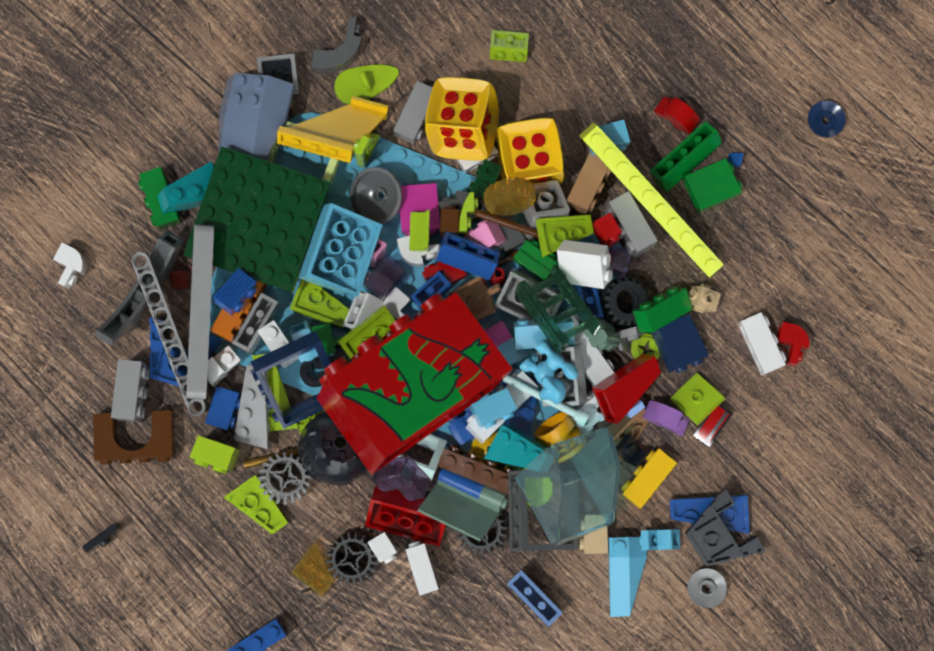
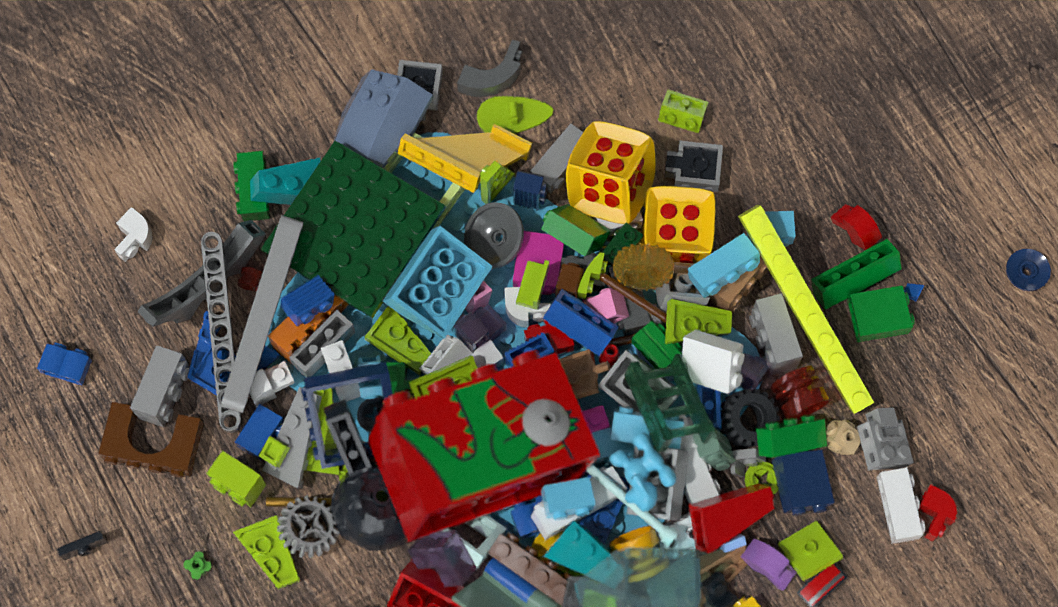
camera: 15 degrees right, 10 degrees down
red brick [593,213,622,248] -> none
none -> blue brick [37,342,92,385]
none -> bright green plate [183,552,212,580]
none -> lime tile [259,436,290,468]
none -> black brick [323,400,372,478]
none -> dark blue brick [513,170,547,211]
none -> light grey dish [523,400,569,445]
none -> green brick [541,204,611,256]
none -> piece [664,141,723,192]
none -> medium azure brick [688,233,760,298]
none -> clear red wheel [770,365,831,420]
none -> light grey piece [857,408,914,470]

